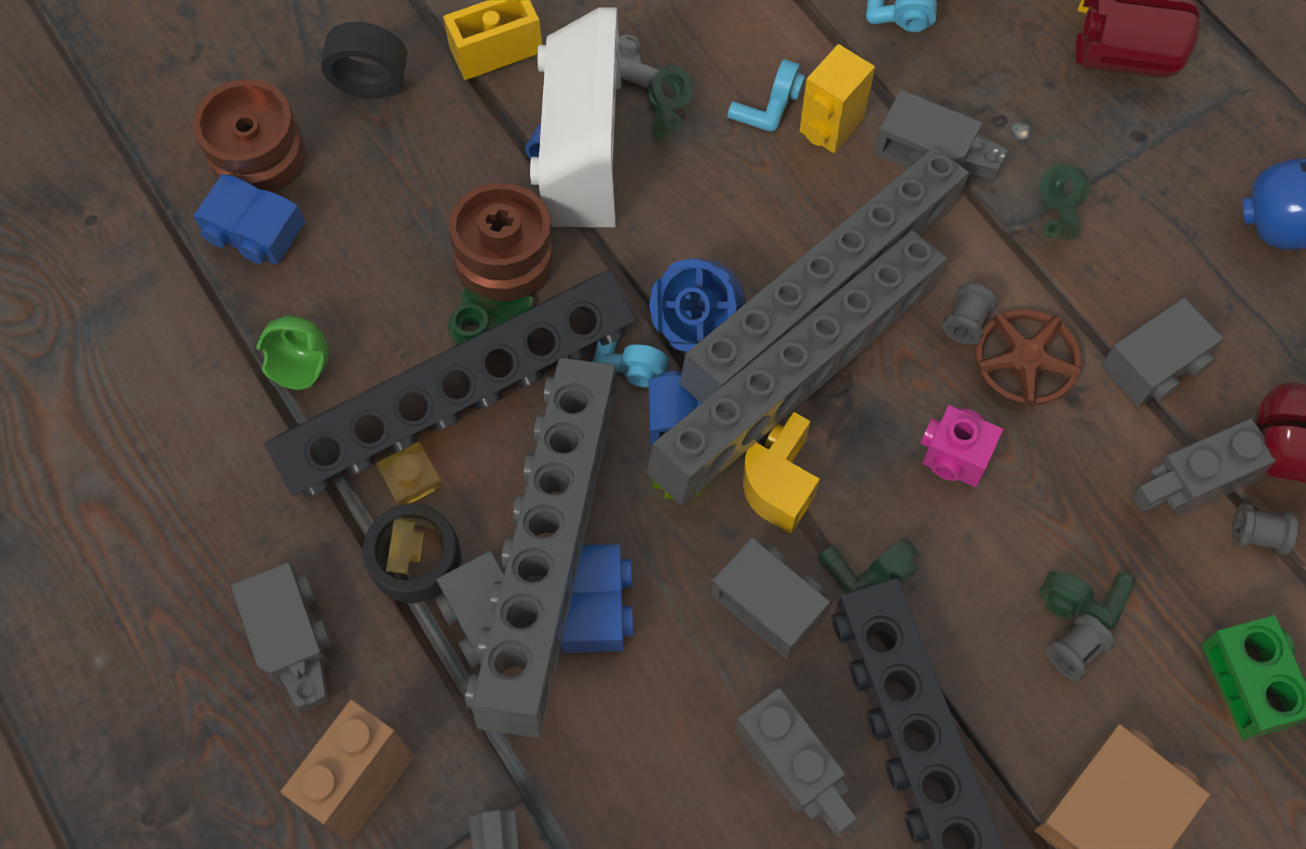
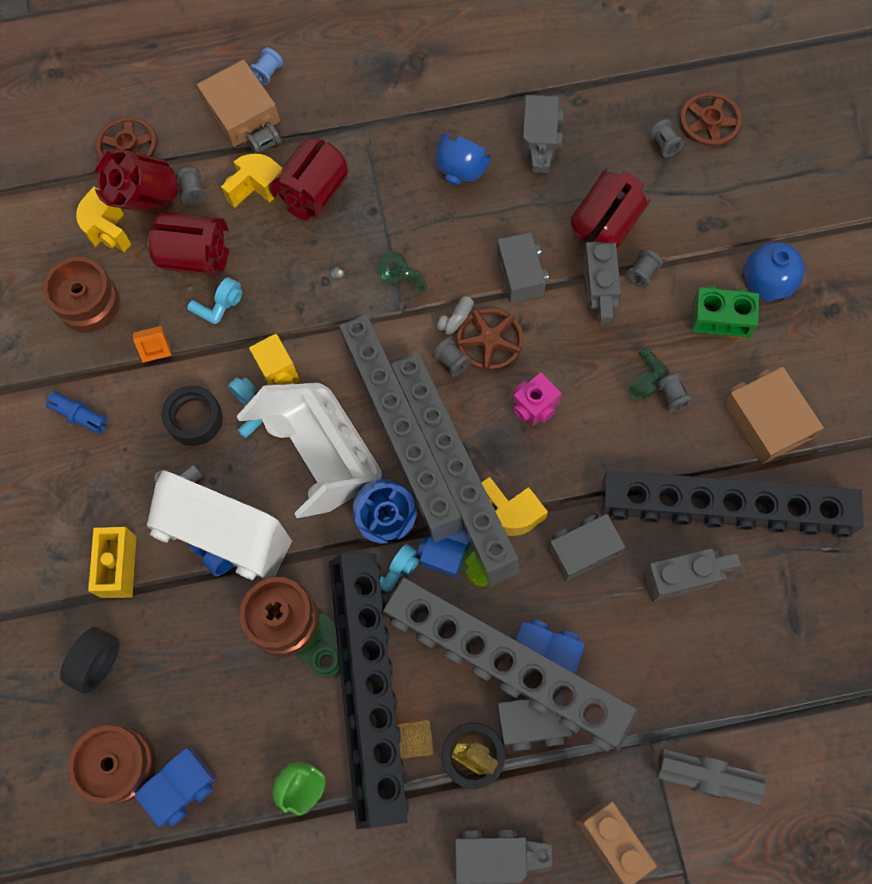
camera: 65 degrees left, 5 degrees up
clear green plate [648,65,694,139] -> none
clear green plate [818,538,921,594] -> none
dark grey hinge [874,90,1007,179] -> none
none -> black tyre [161,385,223,446]
none -> white windscreen [237,383,382,518]
none -> light grey arm [437,296,474,334]

